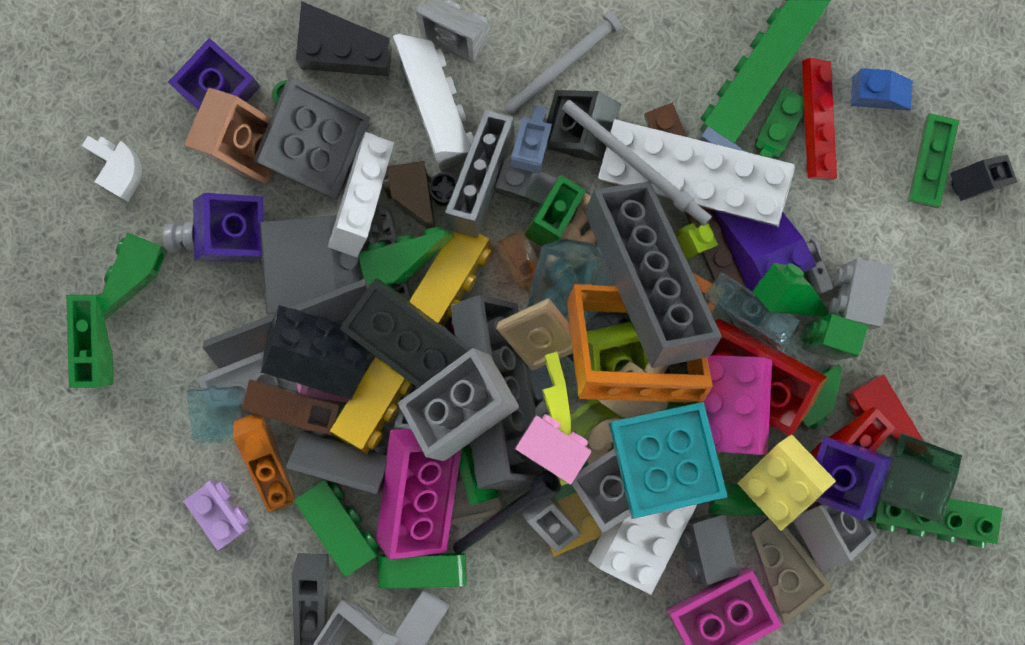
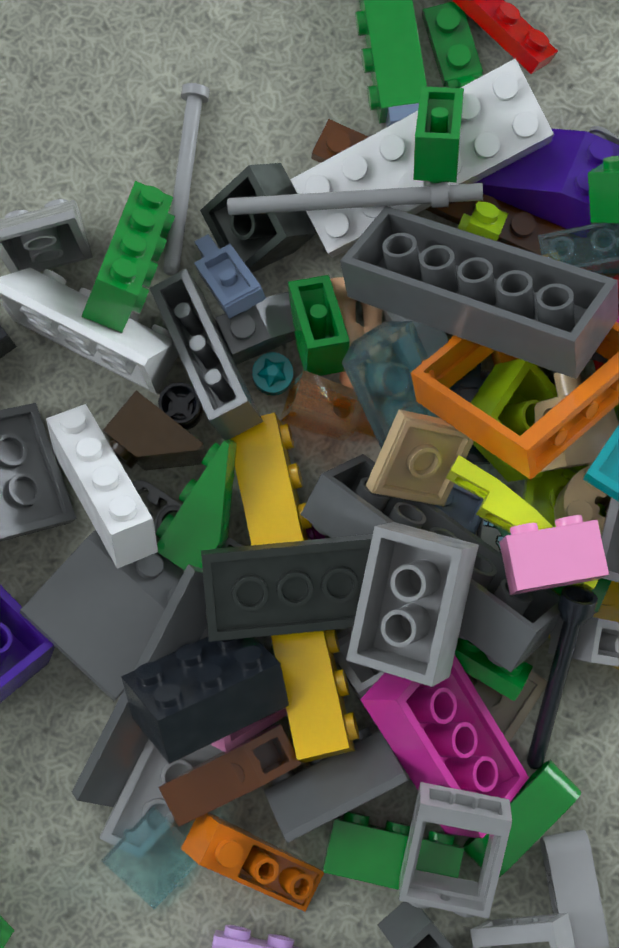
camera: 40 degrees left, 5 degrees down
none -> green brick [81,181,175,333]
none -> teal tile [252,352,293,396]
none -> light grey window [399,782,512,919]
none -> green slope [413,86,464,183]

